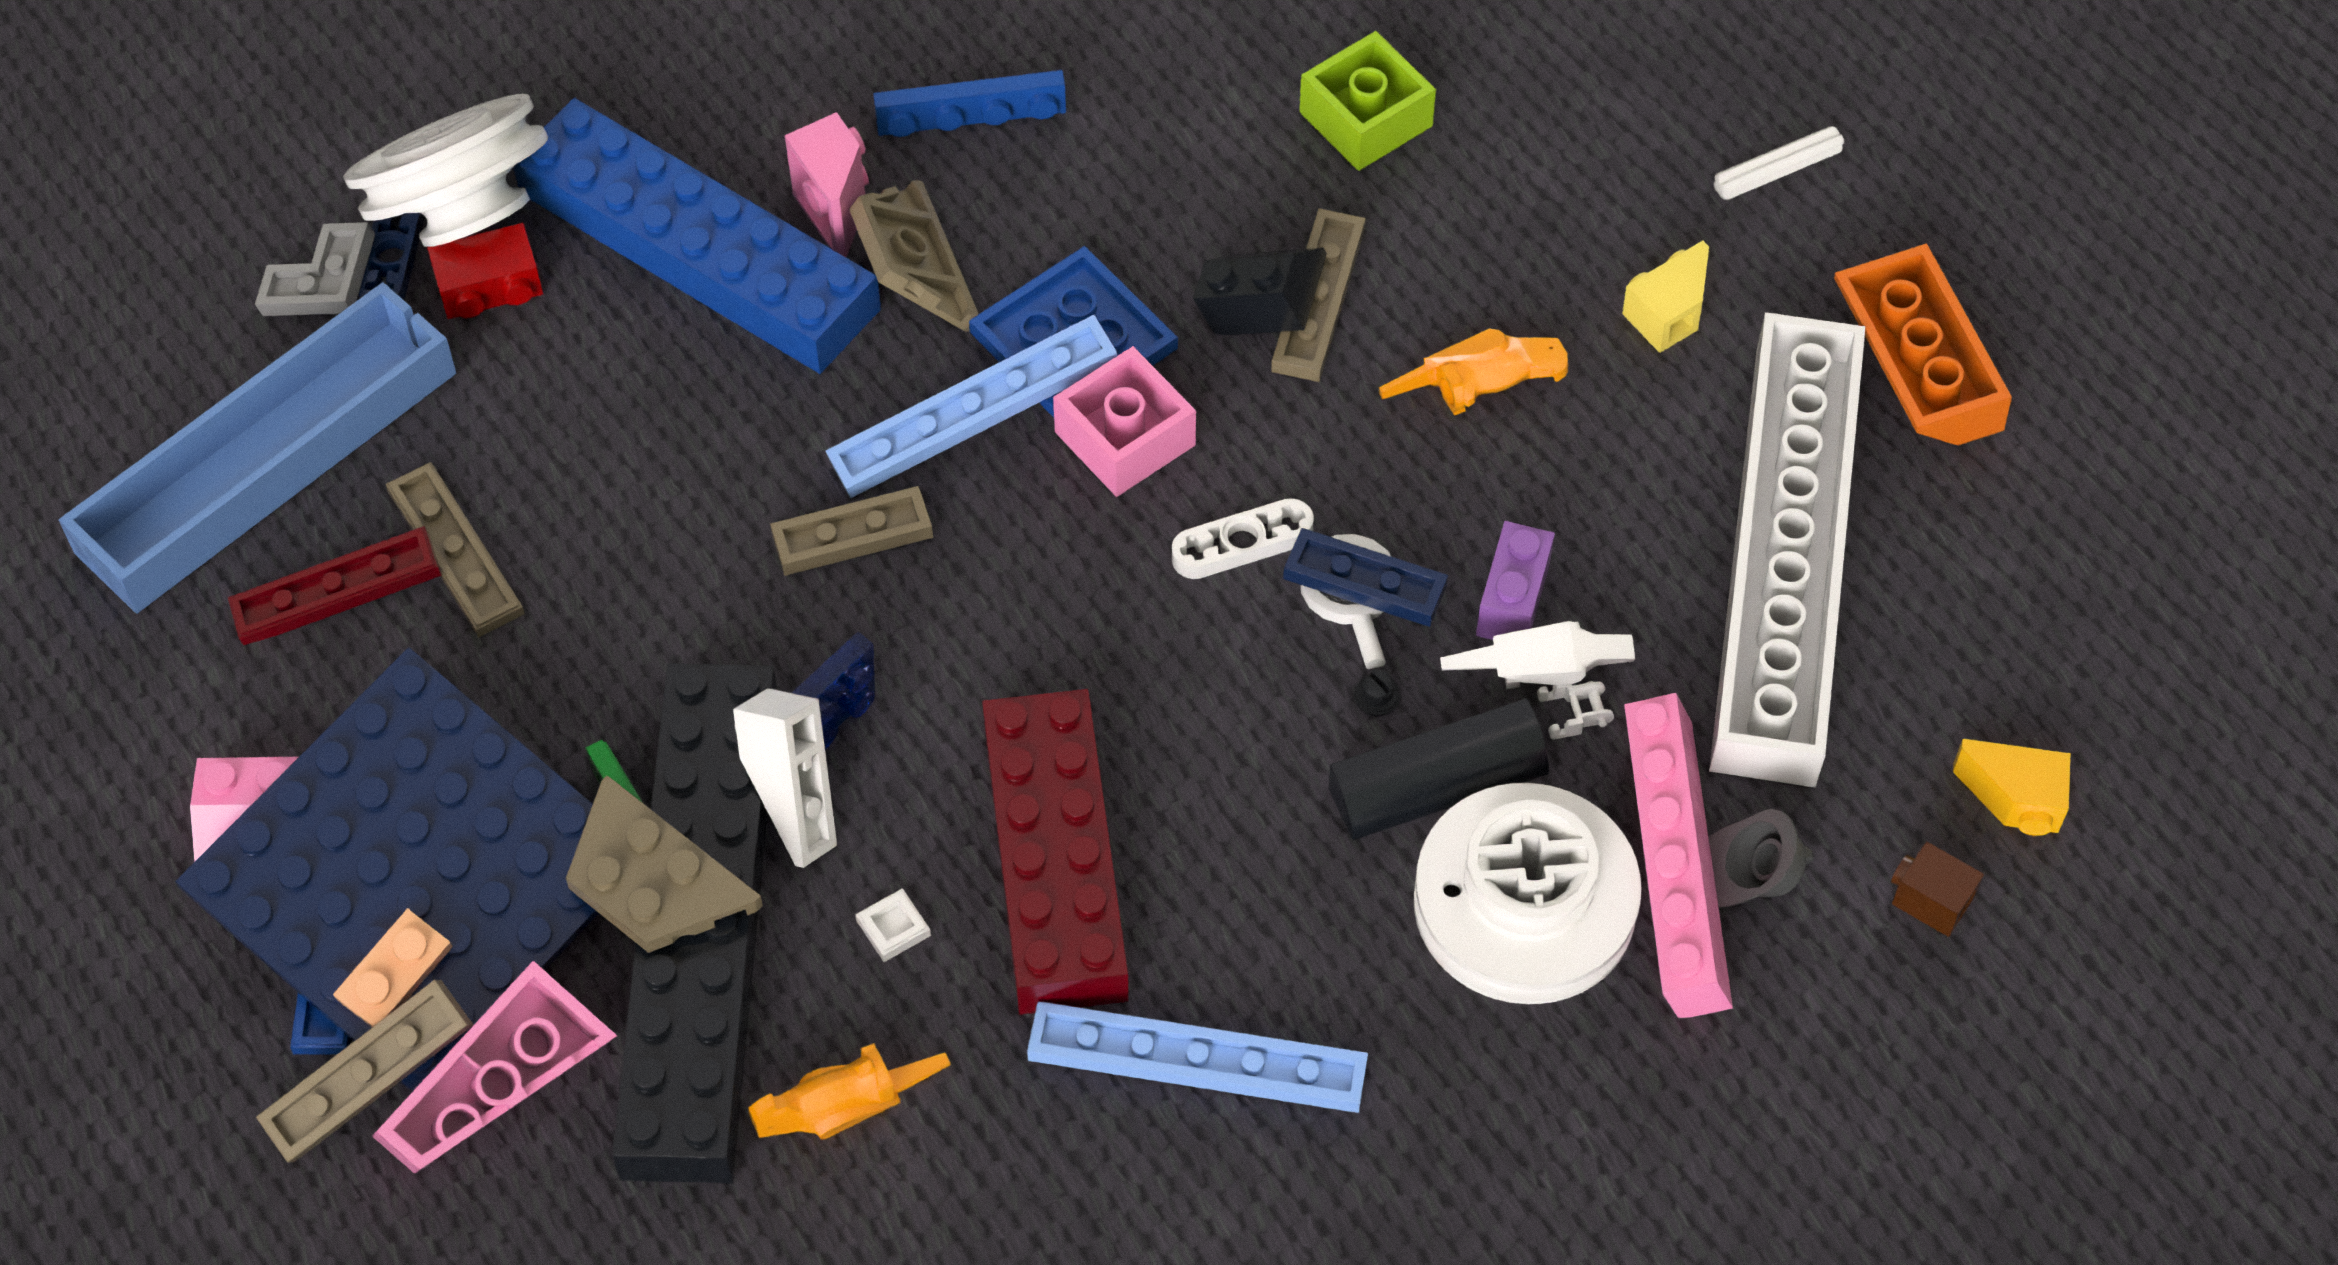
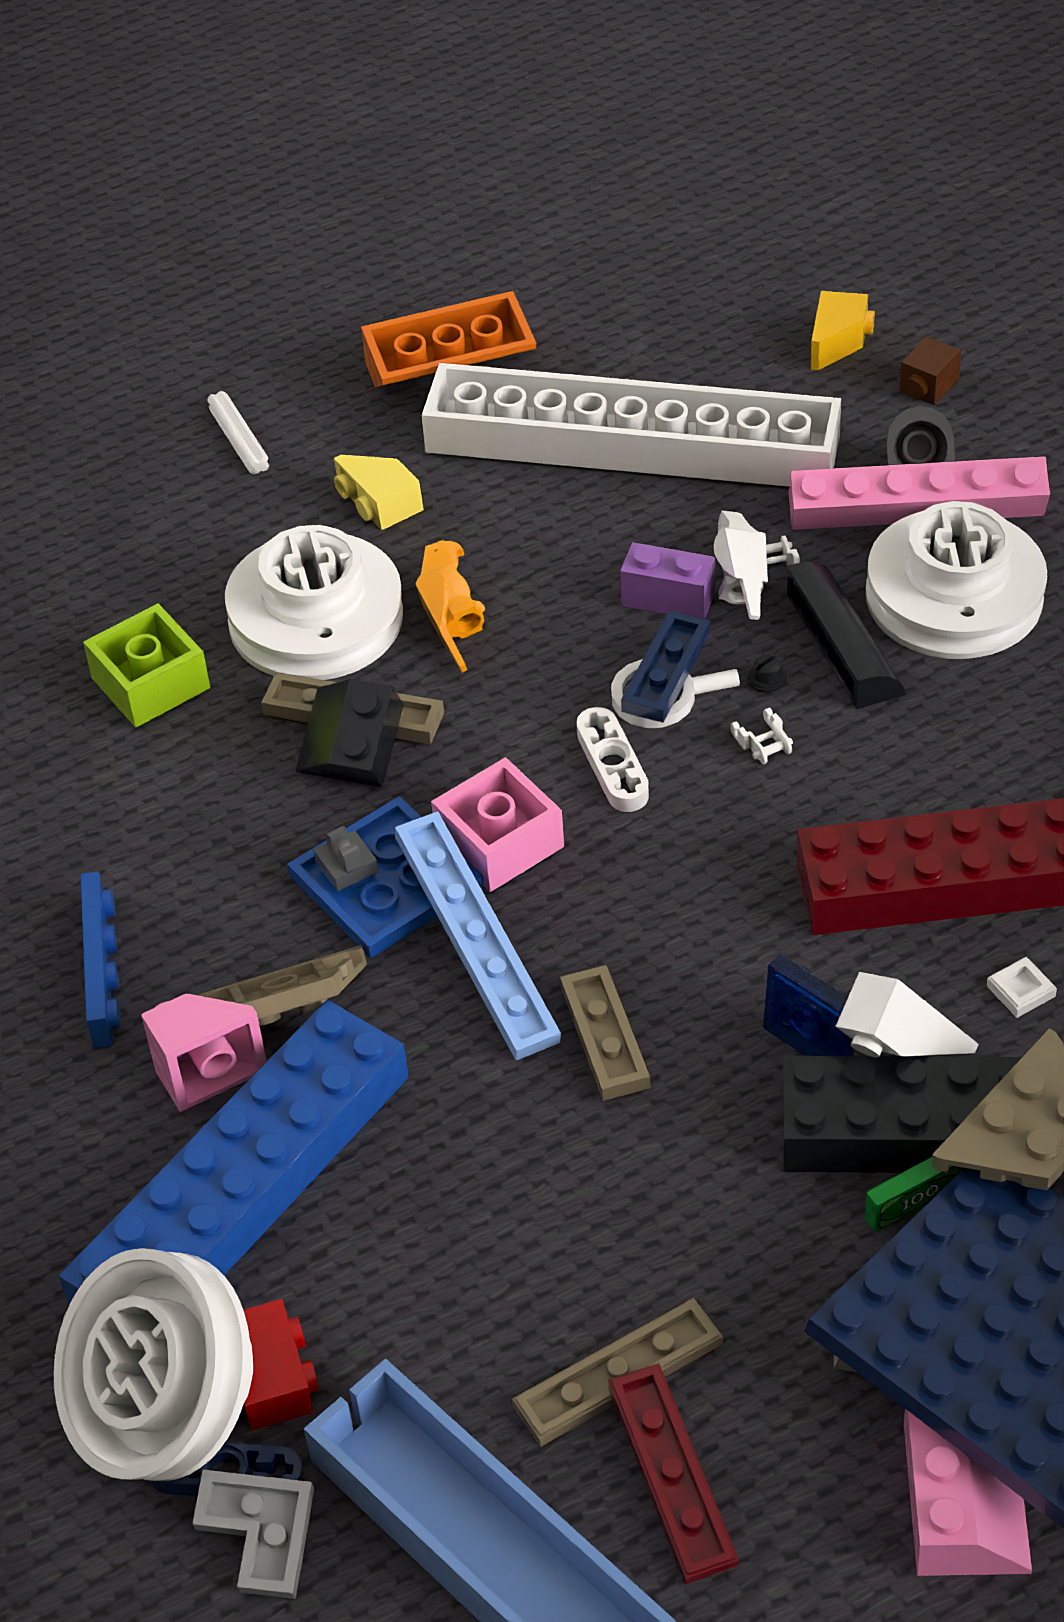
camera: 85 degrees left, 10 degrees down
none -> white wheel [225,525,403,680]
none -> dark grey tile [314,826,379,892]
none -> white piece [730,708,793,765]

